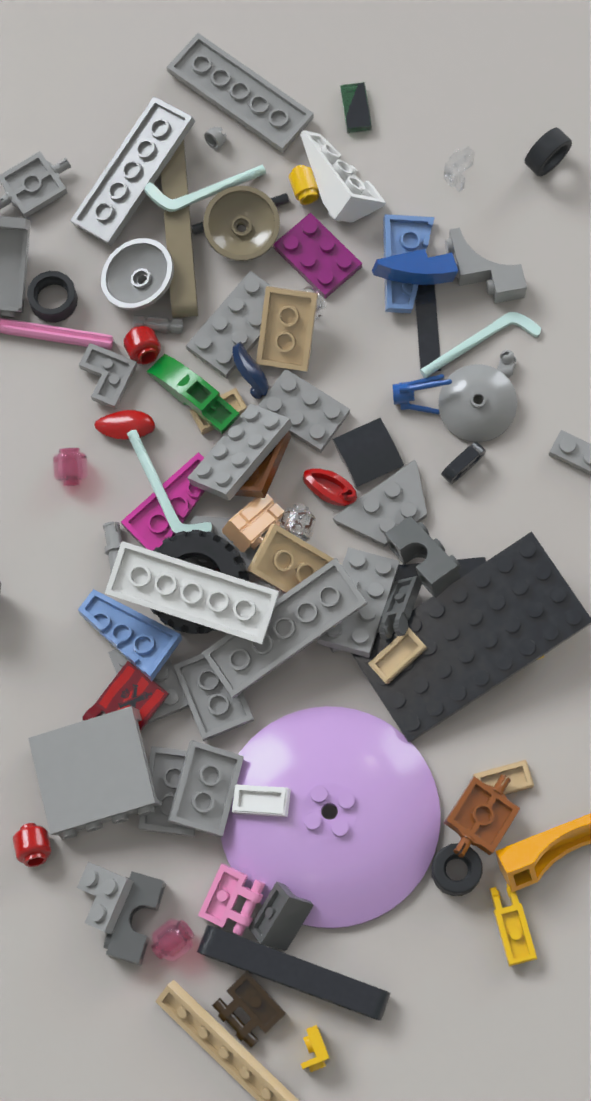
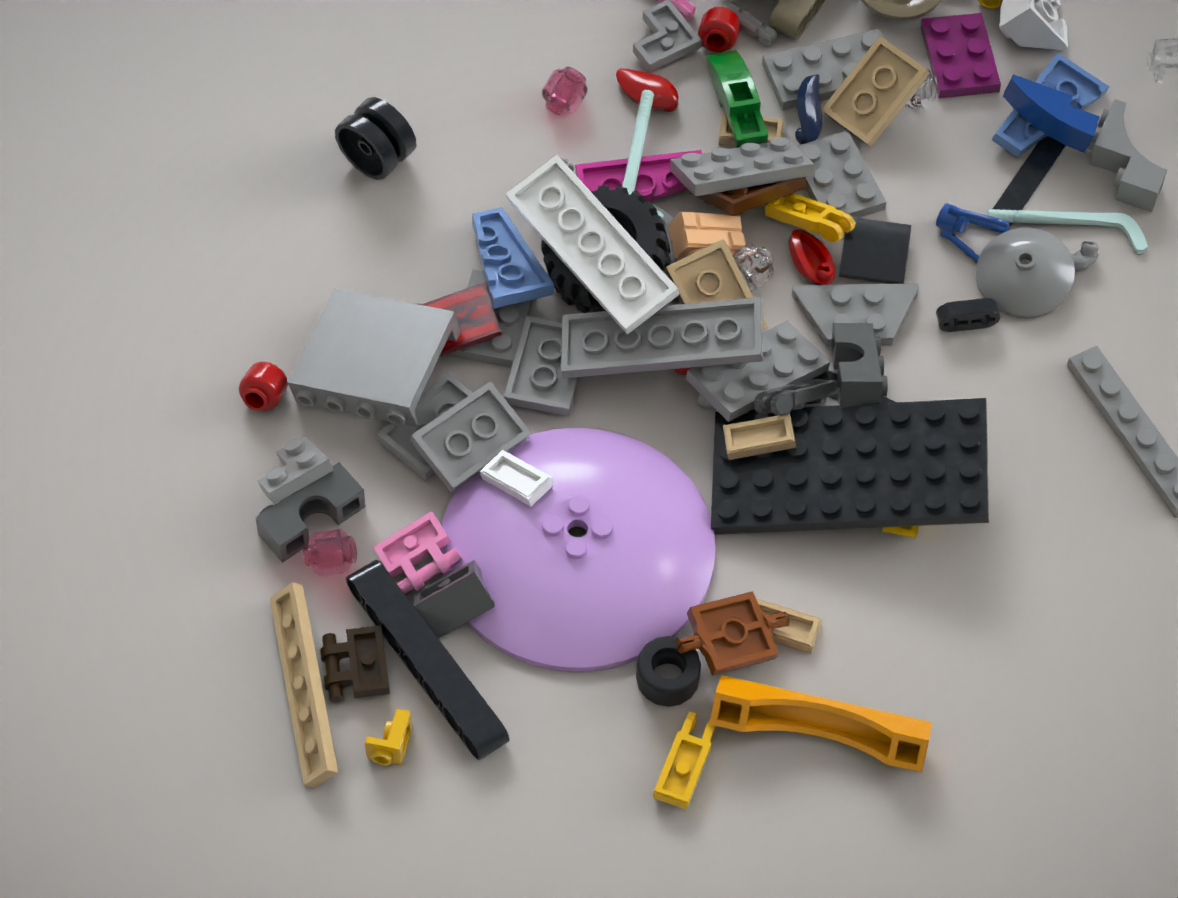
camera: 30 degrees right, 15 degrees down
none -> yellow hinge [764,193,856,243]

